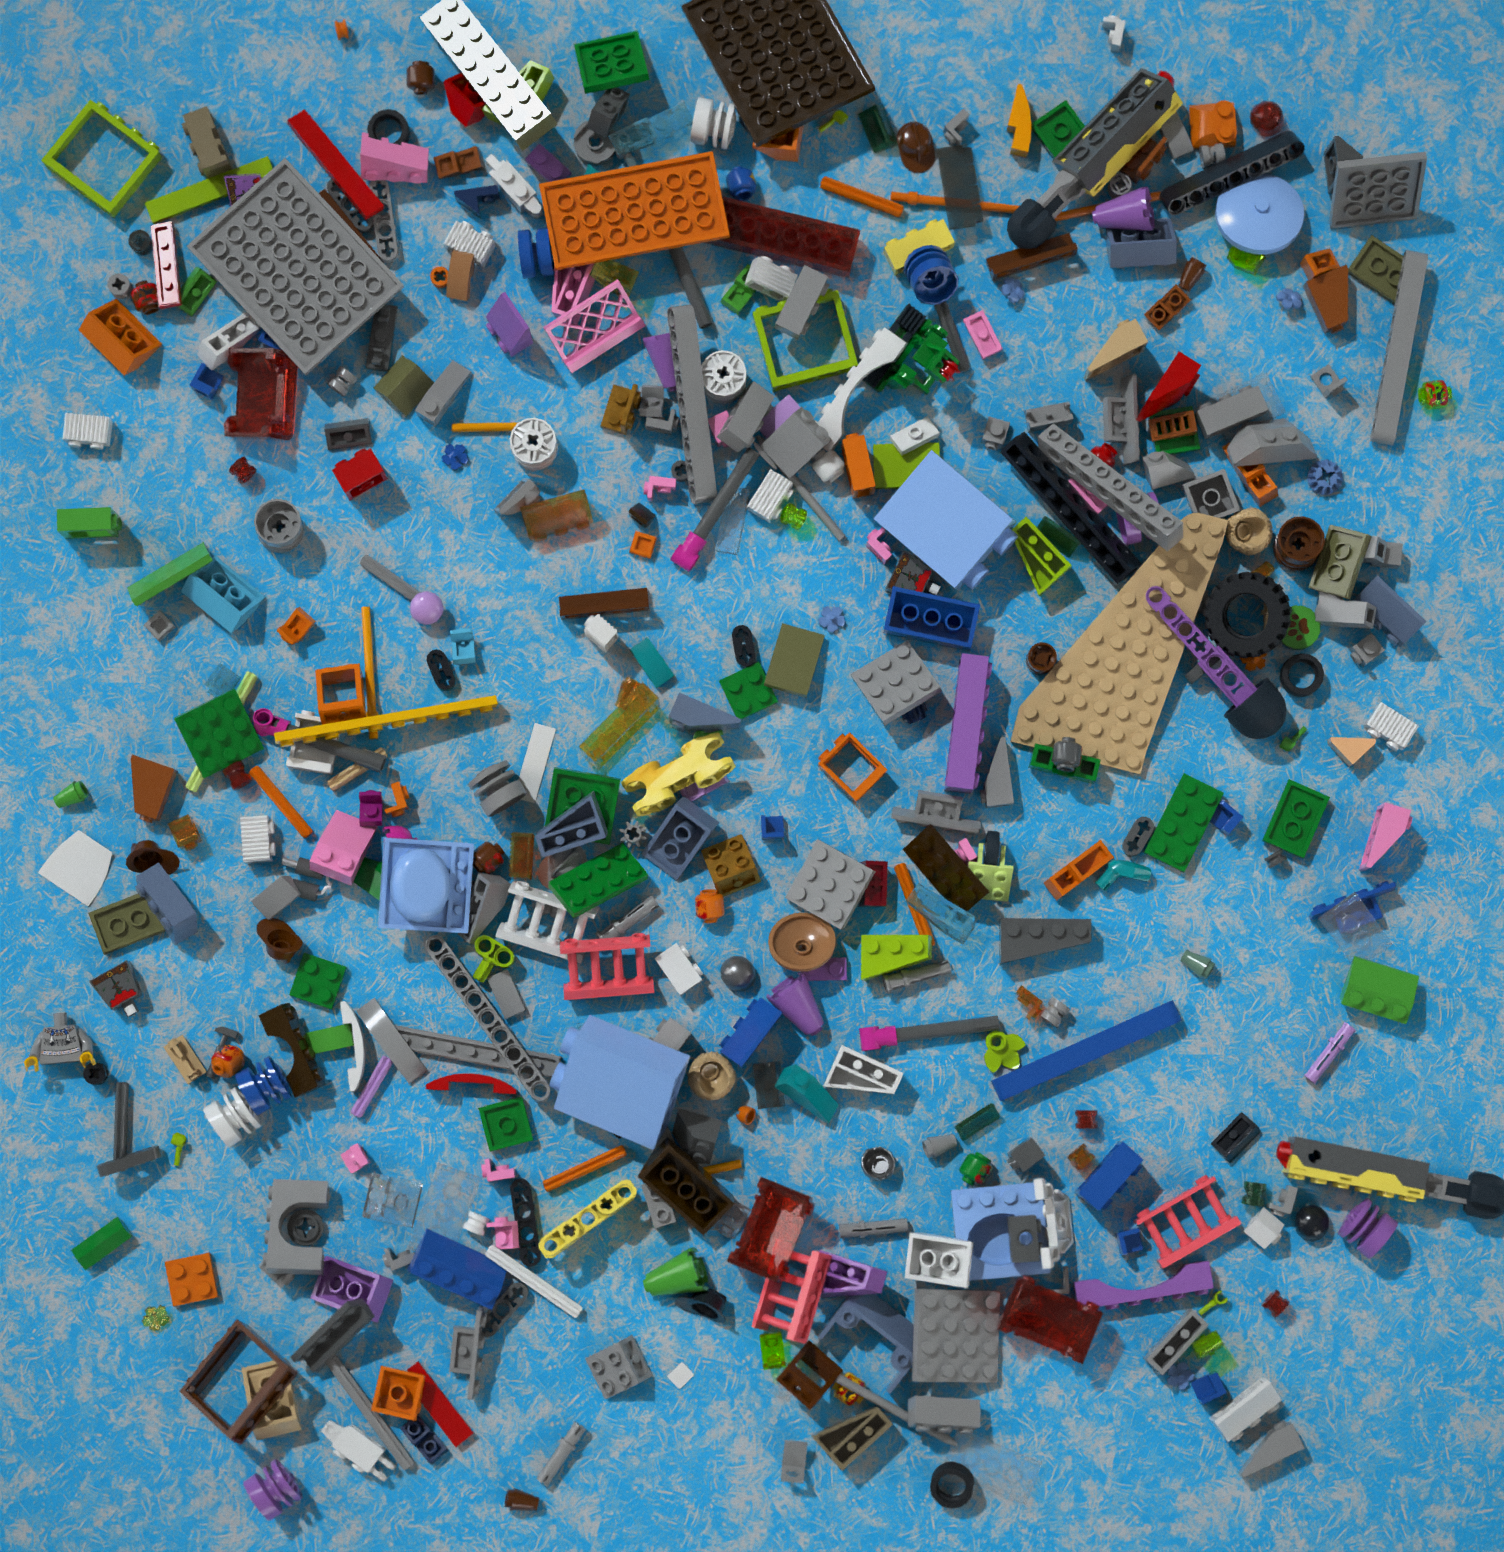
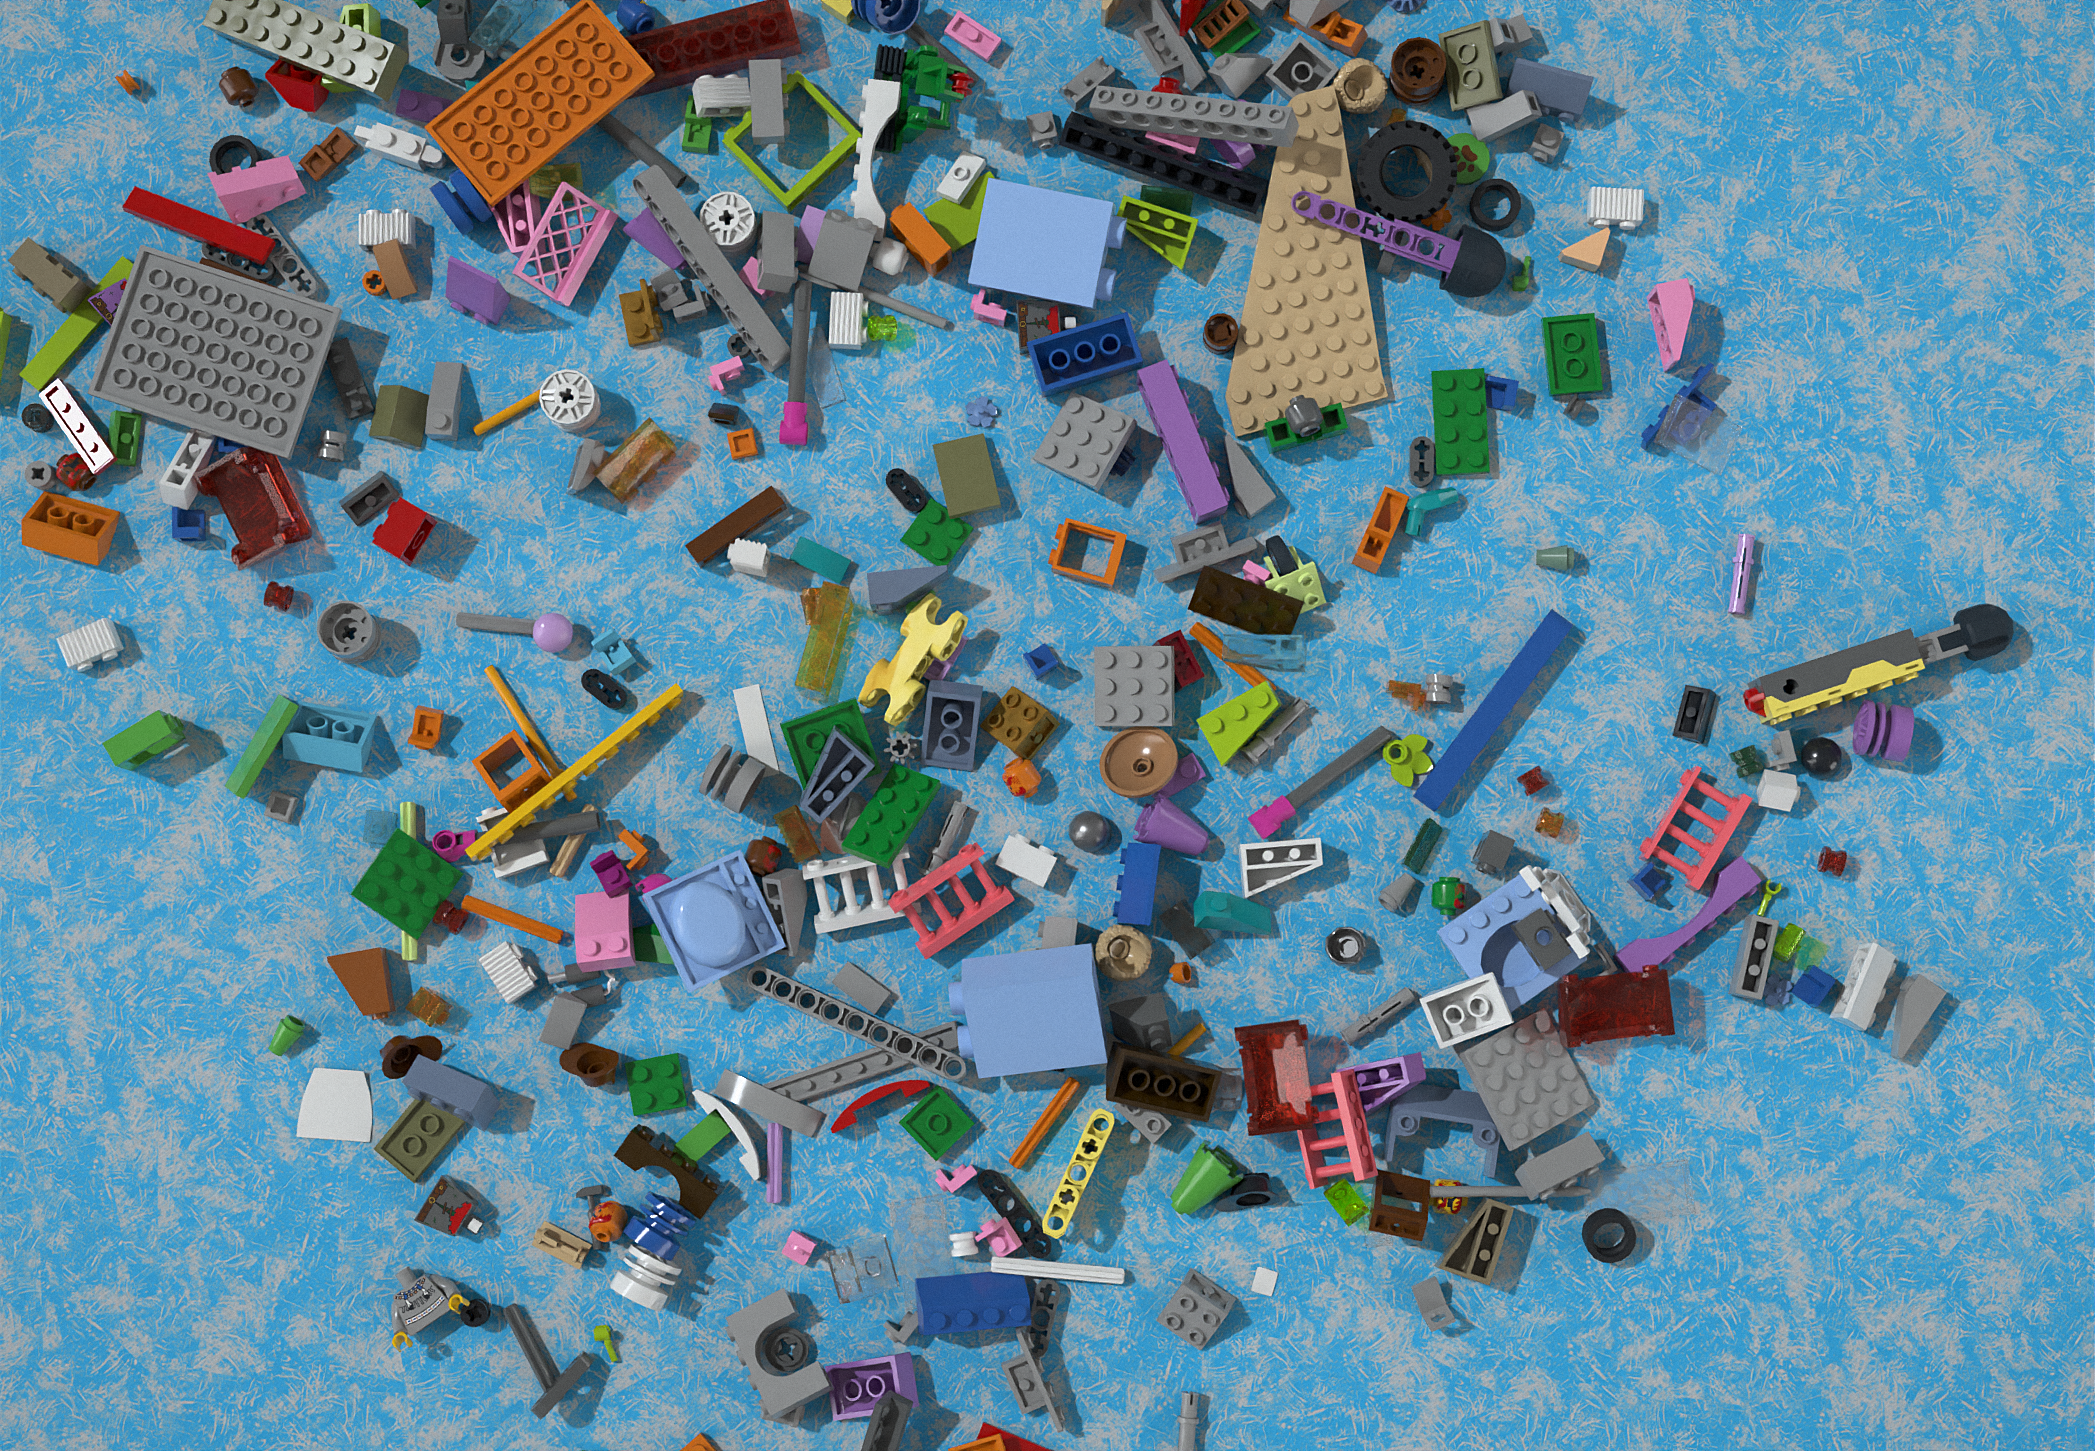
camera: 30 degrees left, 0 degrees up
blue plant [441,444,469,470] -> none
dark blue slope [454,185,500,219] -> none
lime beam [473,936,515,983] -> none
dark grey wedge [999,918,1091,964] -> none
blue brick [1074,1141,1143,1211] -> none
bright green slope [1340,956,1419,1024] -> none

